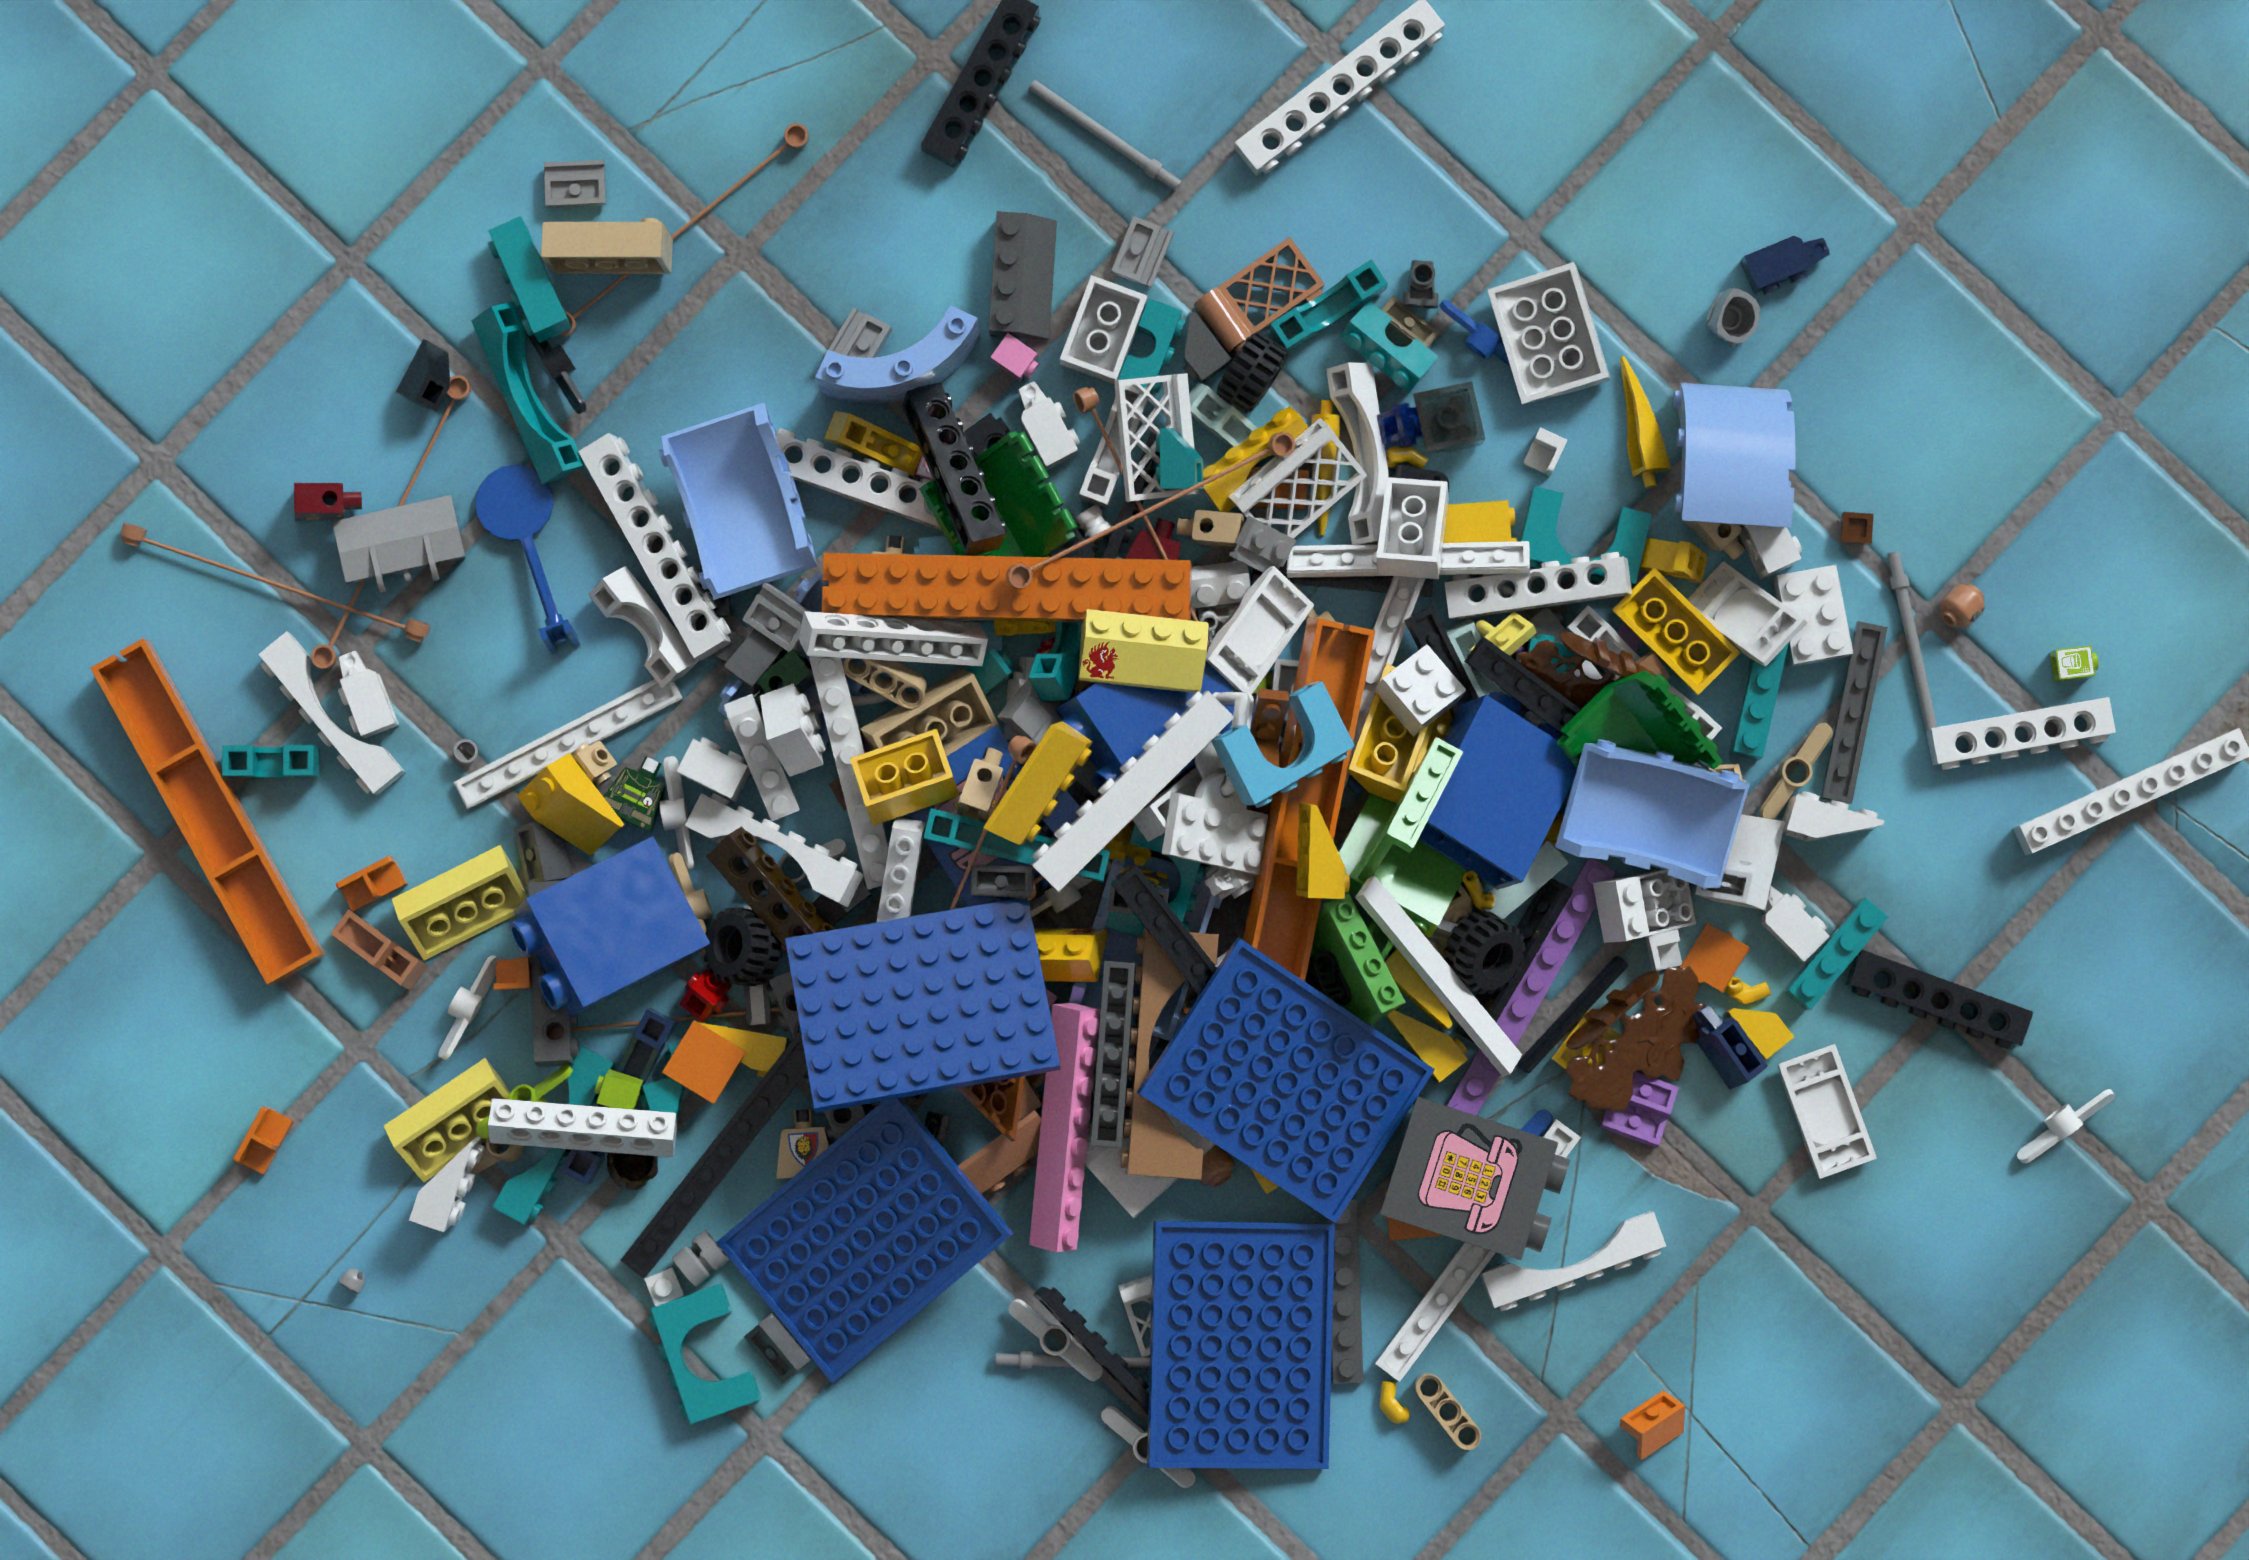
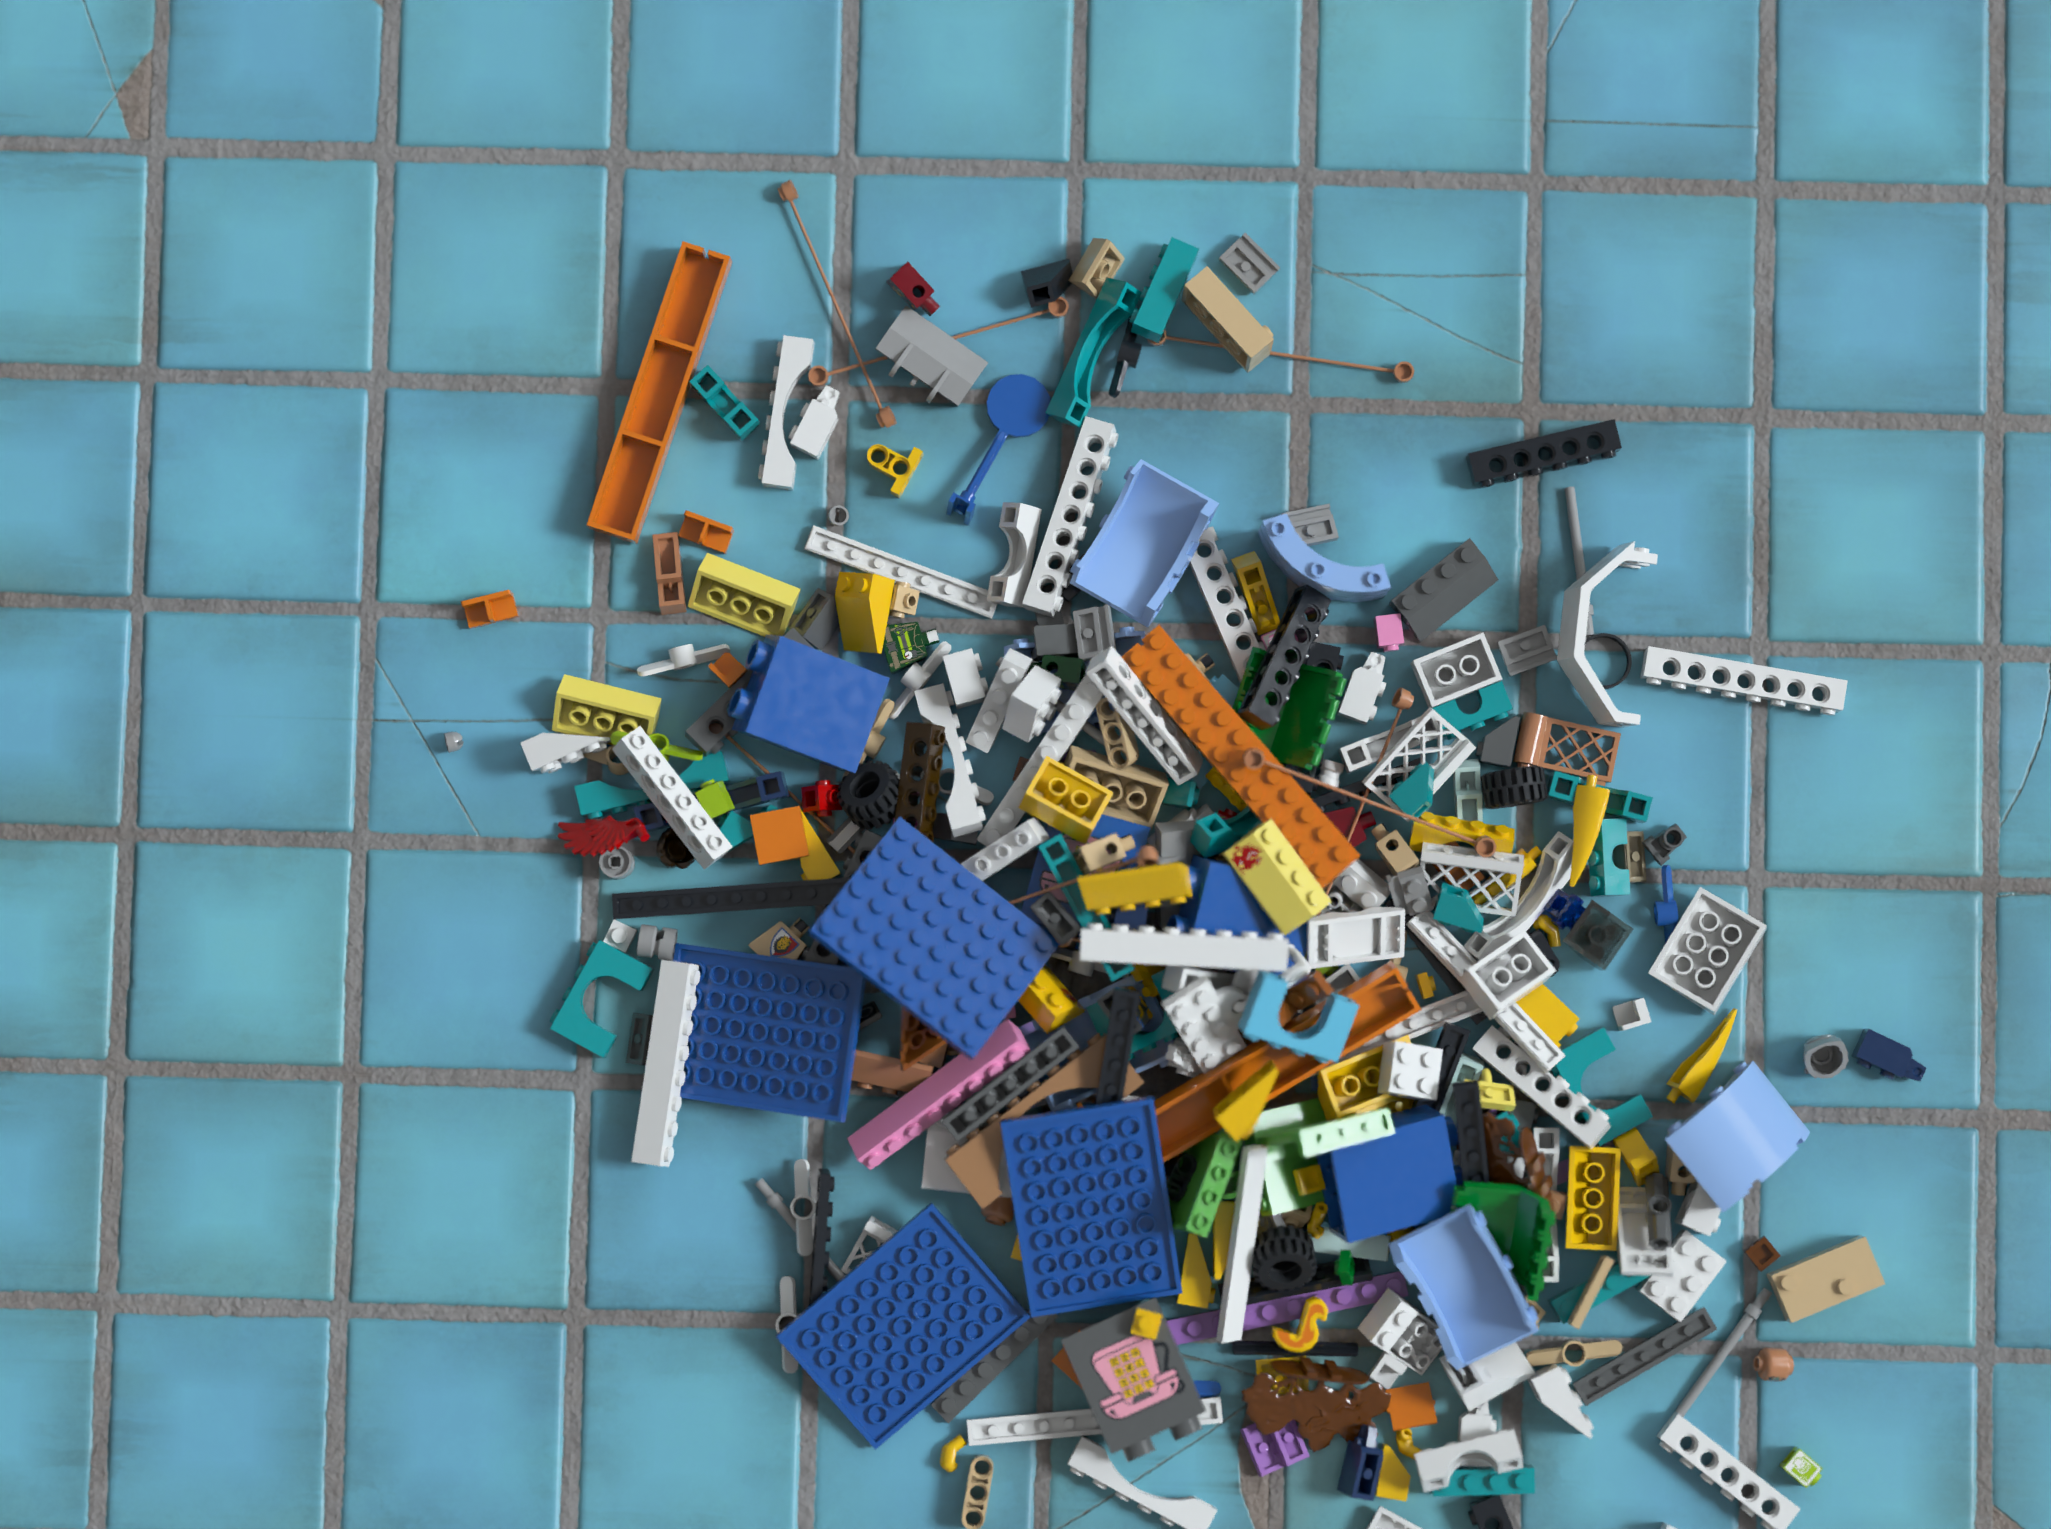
camera: 55 degrees right, 0 degrees up
none -> red animal [558,815,650,857]
none -> light grey wheel [599,846,635,880]
none -> white brick [631,960,700,1167]
none -> yellow tile [867,444,924,498]
none -> tan slope [1068,238,1125,299]
none -> yellow plate [1131,1308,1162,1340]
none -> yellow animal [1271,1297,1328,1352]
none -> yellow plate [1293,1164,1326,1196]
none -> green plate [1335,1250,1355,1285]
none -> white arch [1414,1429,1523,1492]
none -> yellow plate [1415,972,1436,999]
none -> teal slope [1433,882,1484,933]
none -> white panel [1557,541,1658,728]
none -> tan tile [1568,1255,1614,1329]
none -> yellow piece [1570,775,1610,887]
none -> black tyre [1585,633,1632,689]
none -> dark grey piece [1645,1173,1672,1250]
none -> tan brick [1766,1235,1885,1323]

